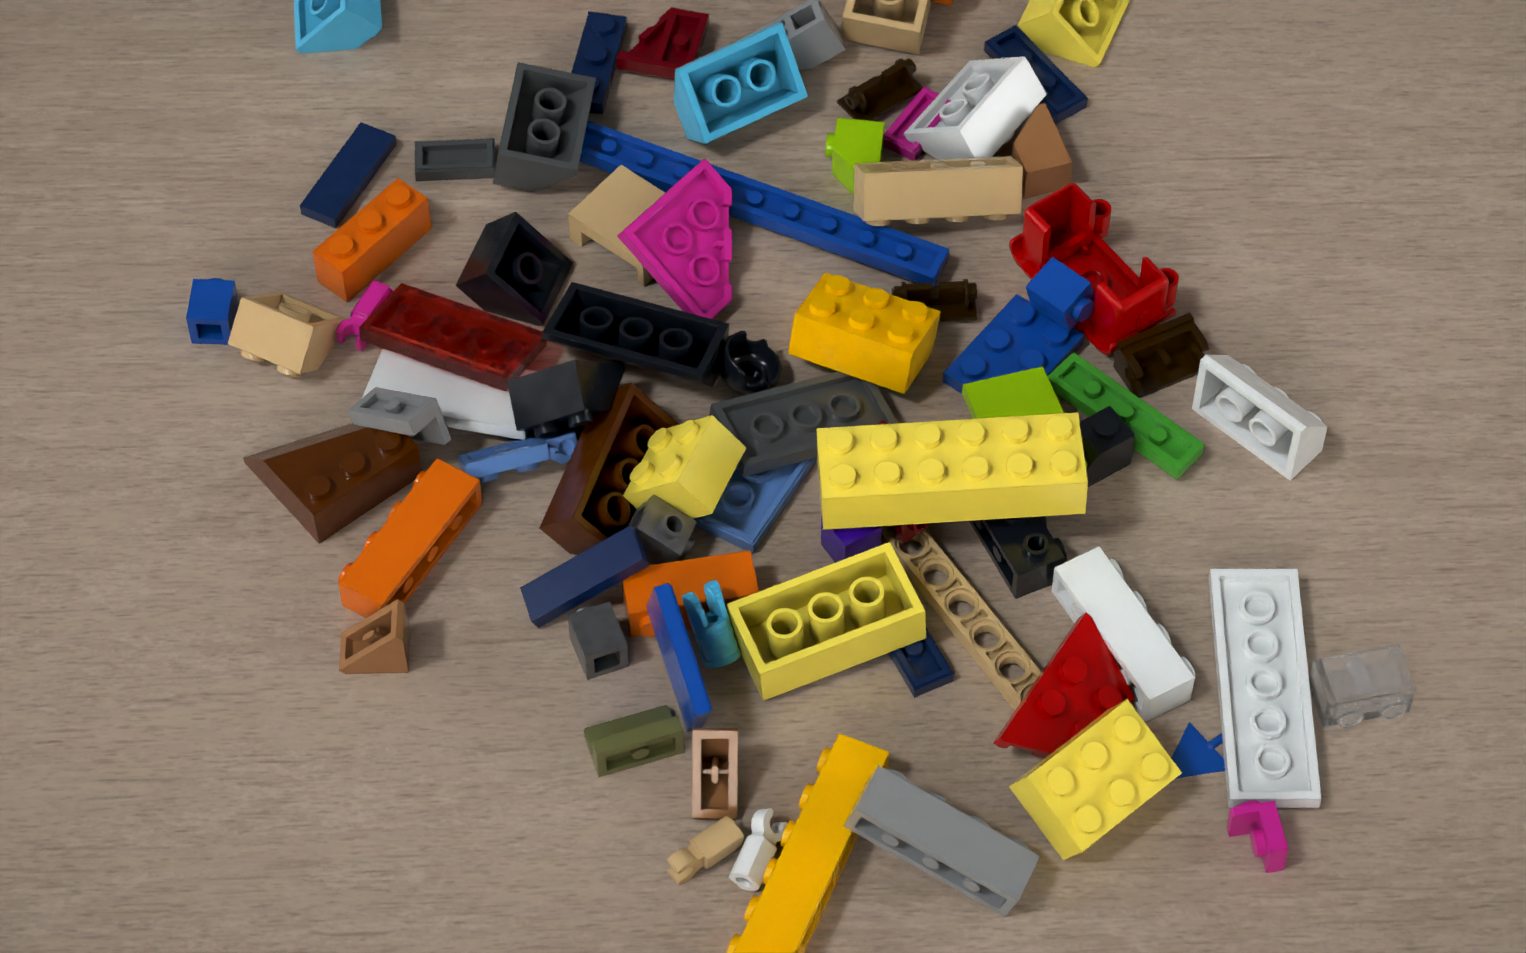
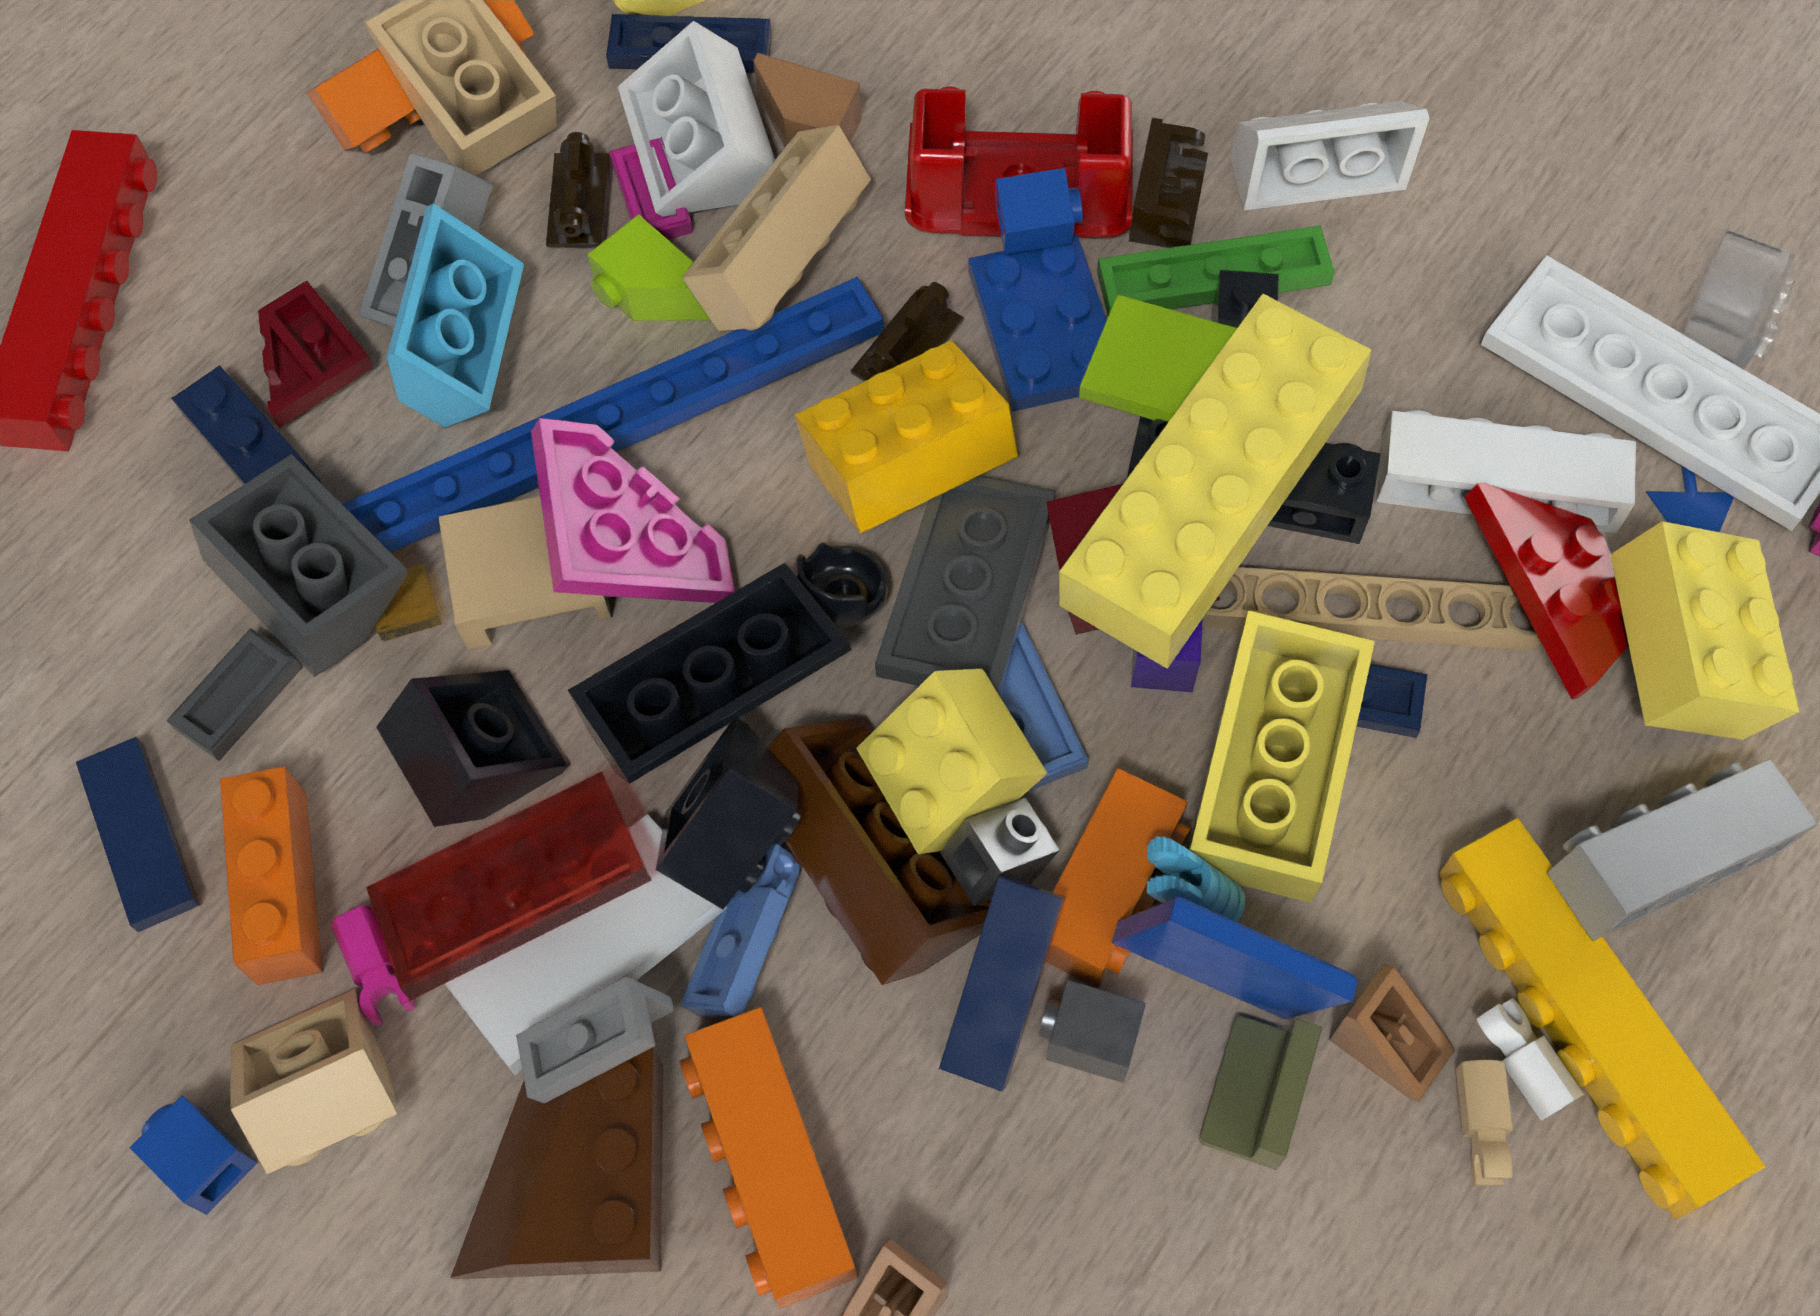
camera: 50 degrees left, 10 degrees up
none -> clear yellow tile [376,564,442,642]

